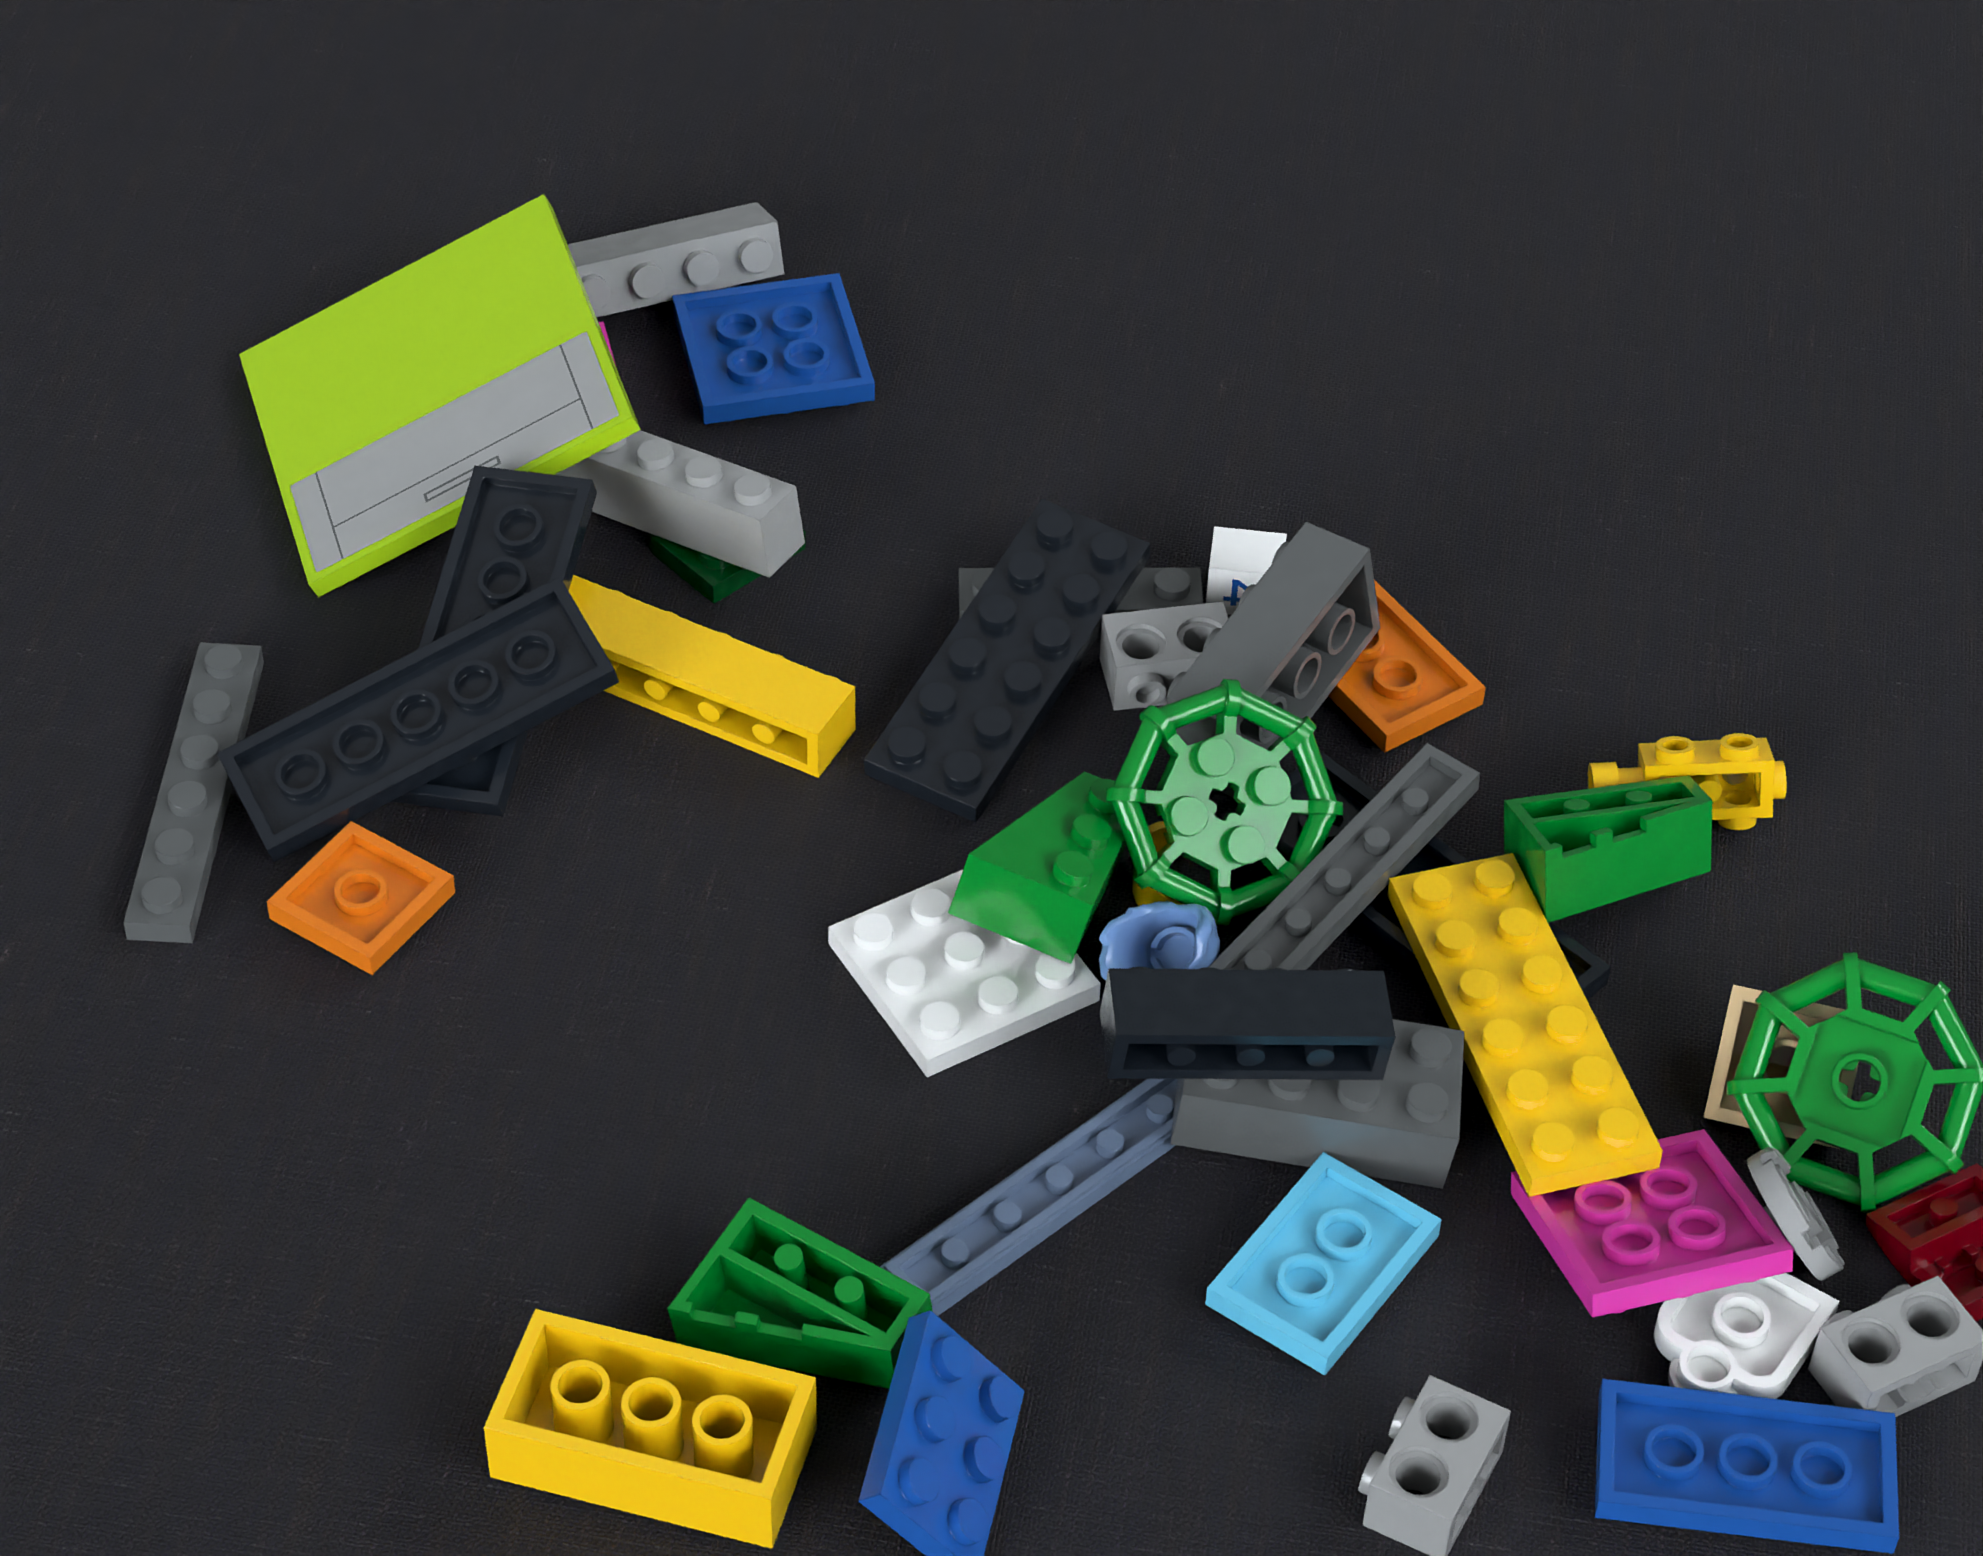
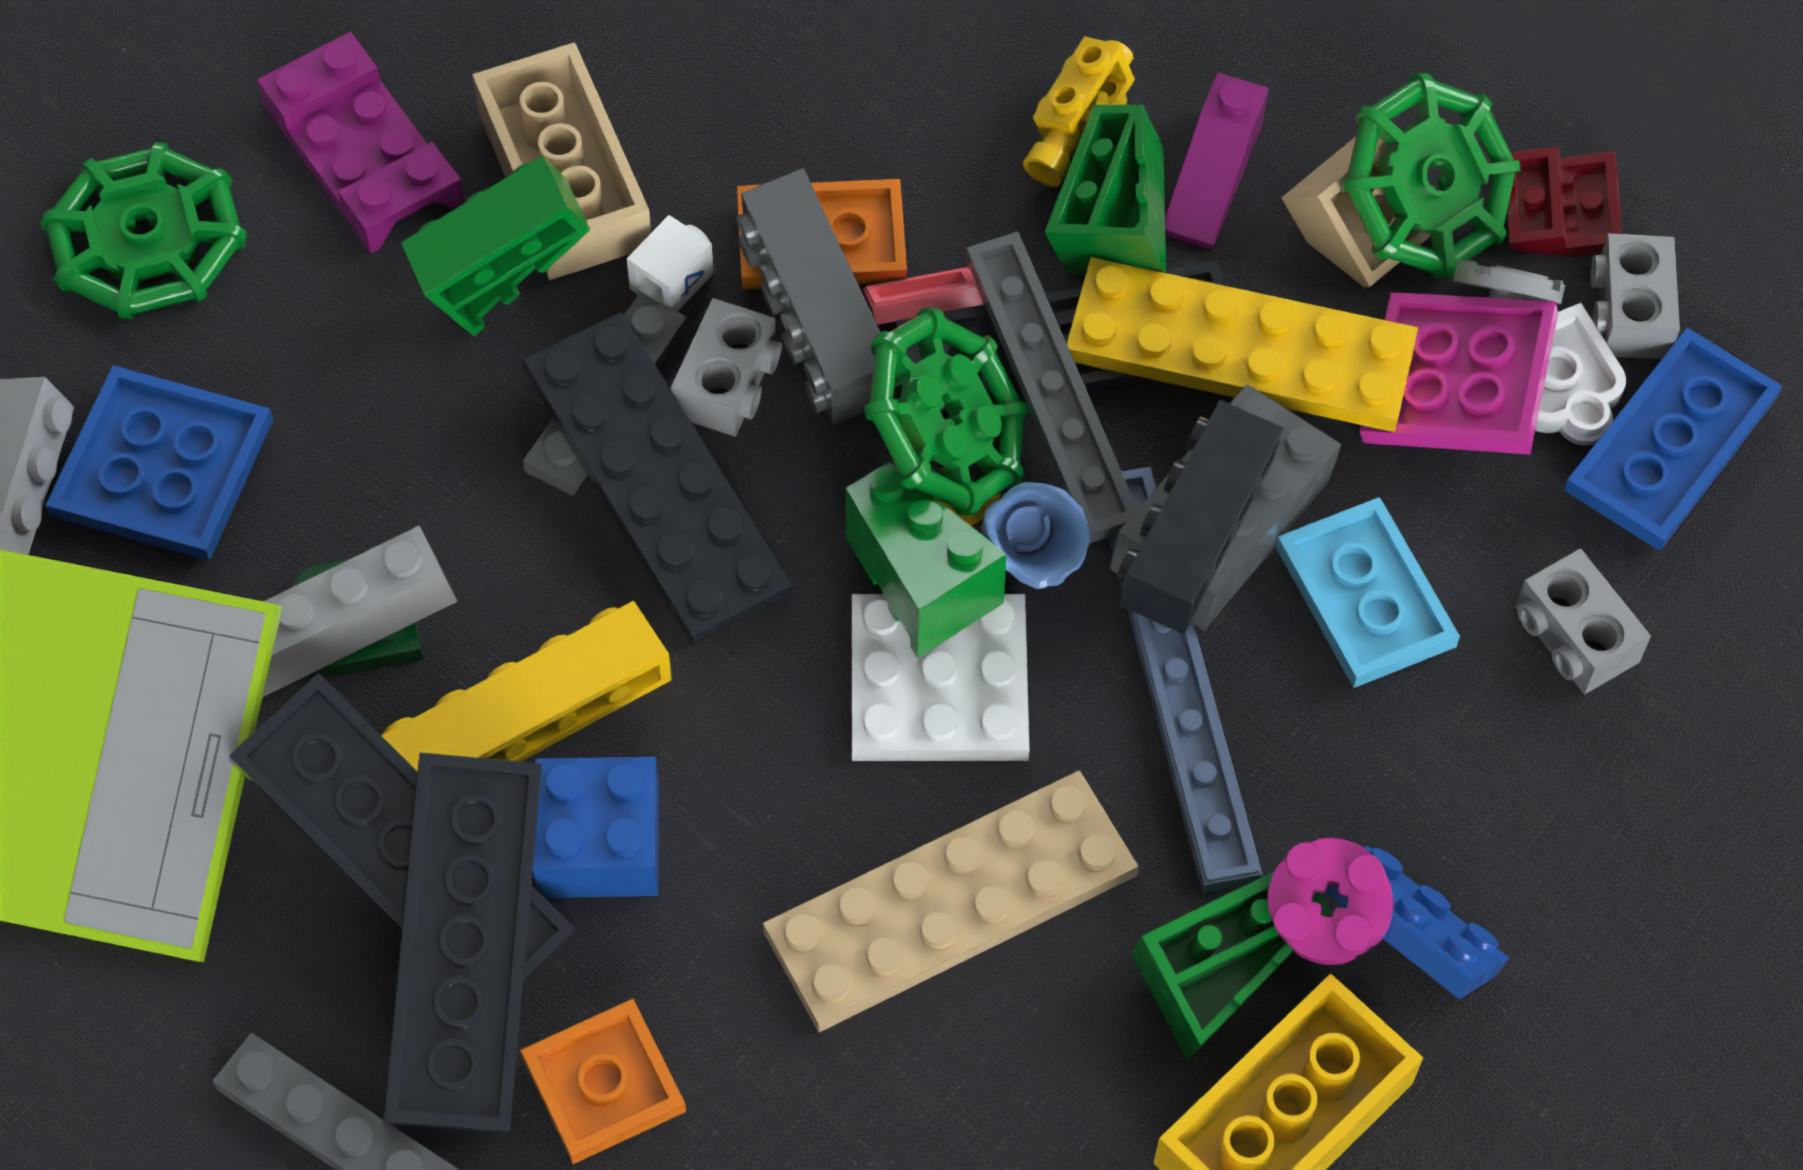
camera: 60 degrees left, 15 degrees up
none -> green plate [41,142,247,320]
none -> magenta piece [257,31,465,253]
none -> green wedge [401,155,591,336]
none -> tan brick [472,42,651,280]
none -> blue brick [533,757,659,898]
none -> tan plate [763,770,1139,1032]
none -> coral tile [862,267,983,325]
none -> magenta slope [1165,73,1269,251]
none -> dark pink plate [1268,838,1394,965]

